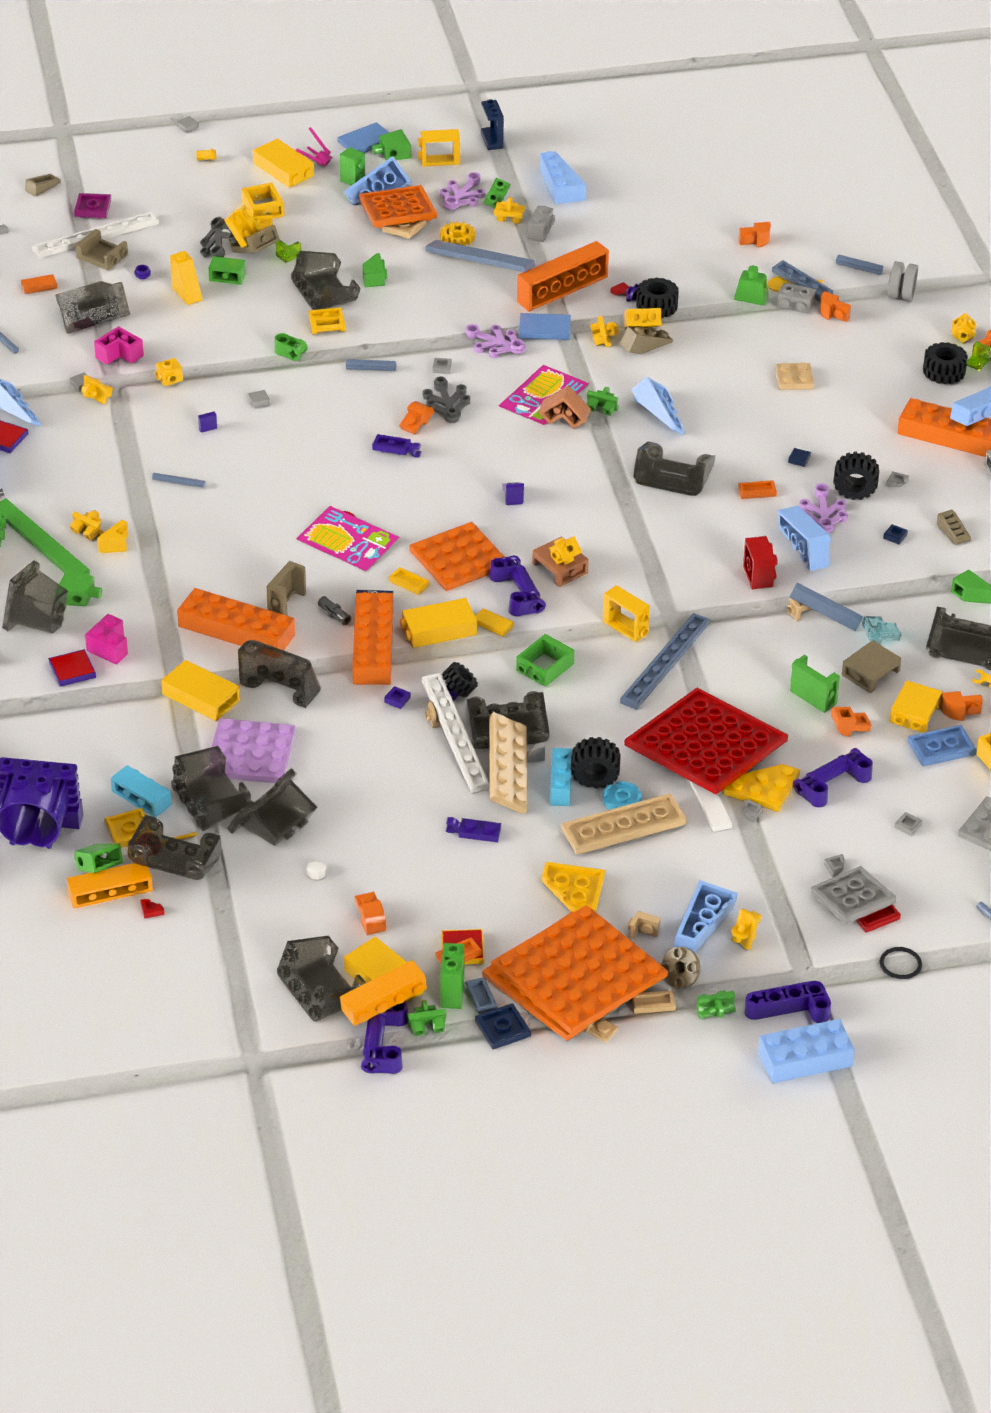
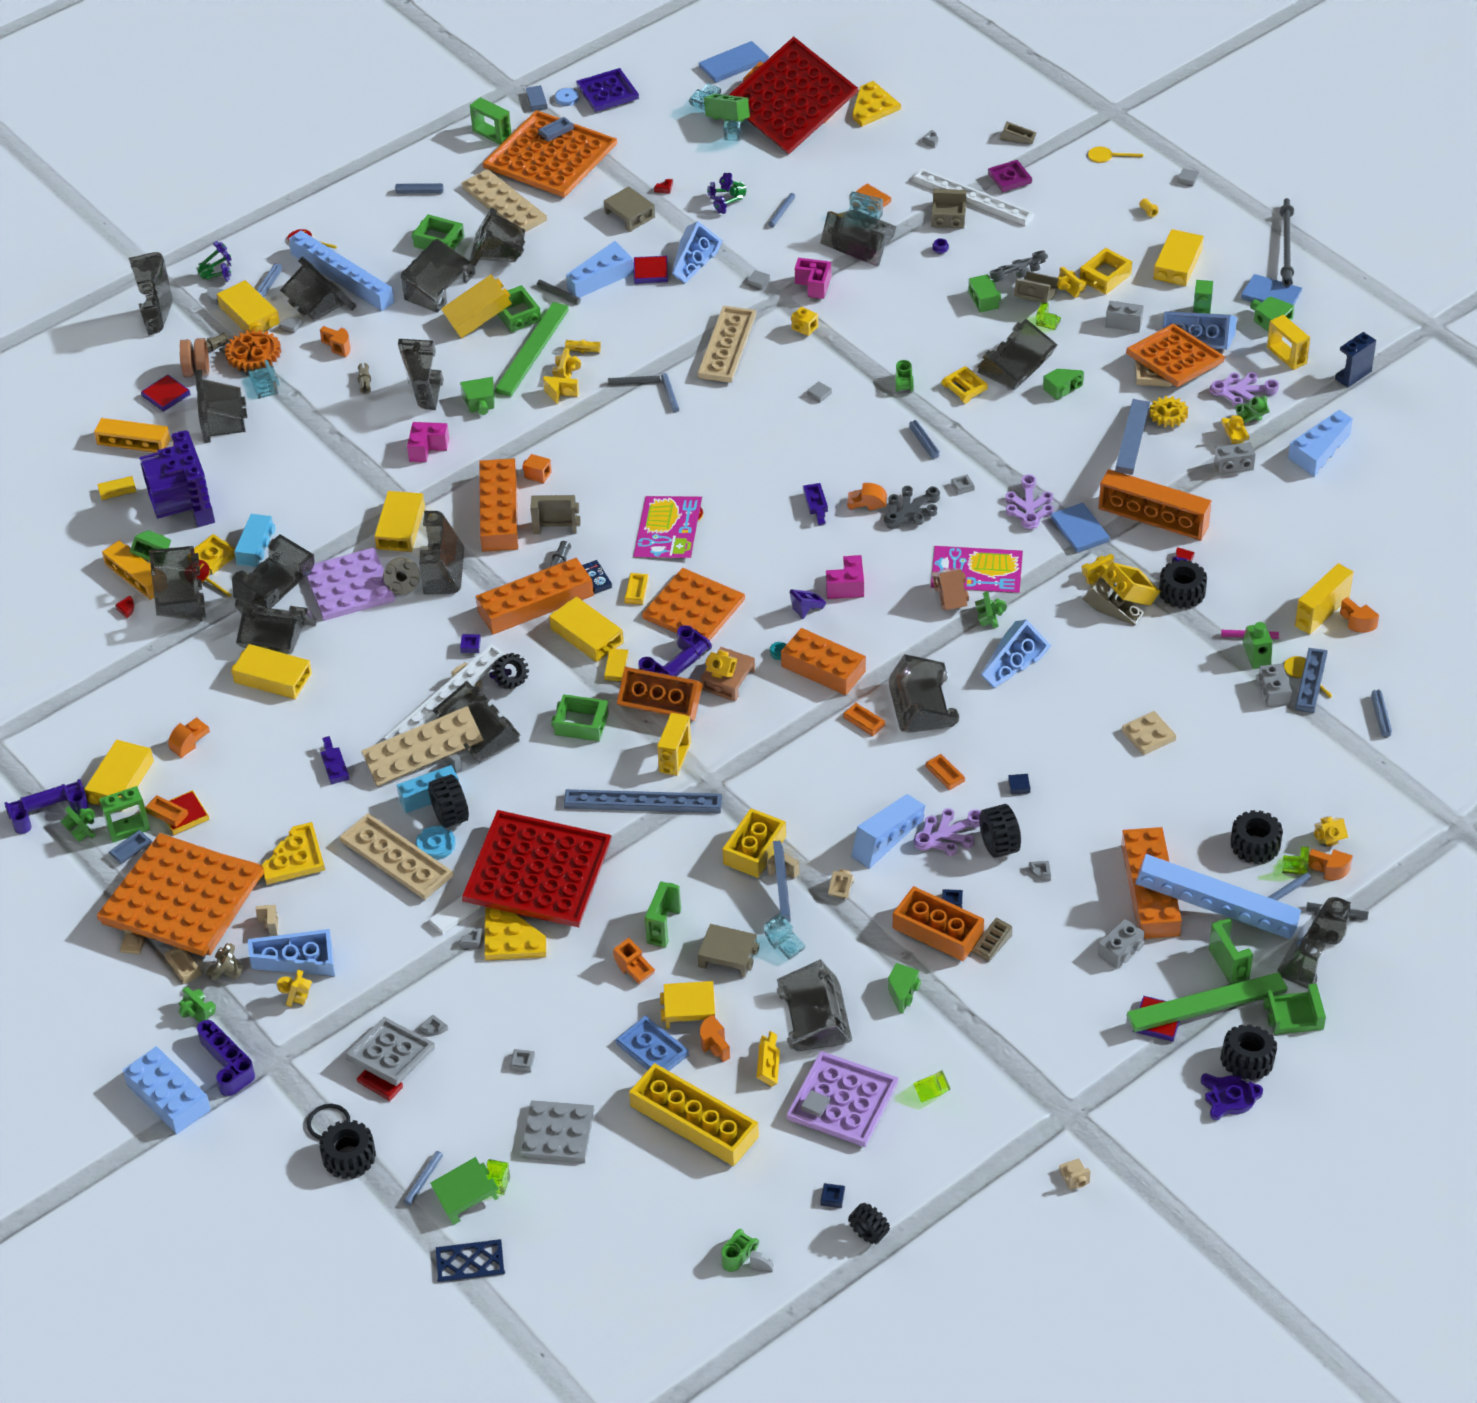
camera: 65 degrees right, 5 degrees up
red tile [48,649,96,687] -> none
yellow hips [81,375,113,404] -> none
yellow slope [170,251,202,305] -> none
dark purple tile [198,411,217,433] -> none
yellow plate [224,204,261,248] -> none
clear smoke windscreen [277,935,366,1022] -> none
dark pink plant [296,127,333,167] -> none
white tile [307,860,327,880] -> none
light orange brick [340,960,427,1026] -> none
dark blue tile [475,1003,531,1049] -> none
red brick [743,536,778,590] -> none
dark purple piece [793,748,873,807] -> none
orange brick [820,291,851,322] -> none
light grey wheel [888,261,918,301] -> none
none -> yellow brick [231,644,312,699]
none -> black tyre [319,1120,376,1179]
none -> dark tan plate [383,557,420,594]
none -> orange brick [522,454,552,484]
none -> yellow pin [565,339,601,353]
none -> dark grey bar [608,375,660,385]
none -> orange brick [617,667,703,721]
none -> tan plate [698,306,756,383]
none -> yellow brick [722,808,786,878]
none -> teal tile [770,642,787,660]
none -> orange brick [781,628,866,695]
none -> dark pink brick [826,555,864,599]
none -> tan bracket [828,869,855,899]
none -> orange tile [843,703,885,736]
none -> clear light blue bracket [846,191,883,224]
none -> orange brick [892,886,984,962]
none -> yellow piece [1088,146,1144,163]
none -> light grey brick [1105,301,1144,332]
none -> dark pink bar [1221,629,1279,639]
none -> dark grey bar [1279,198,1294,287]
none -> yellow brick [1295,563,1354,635]

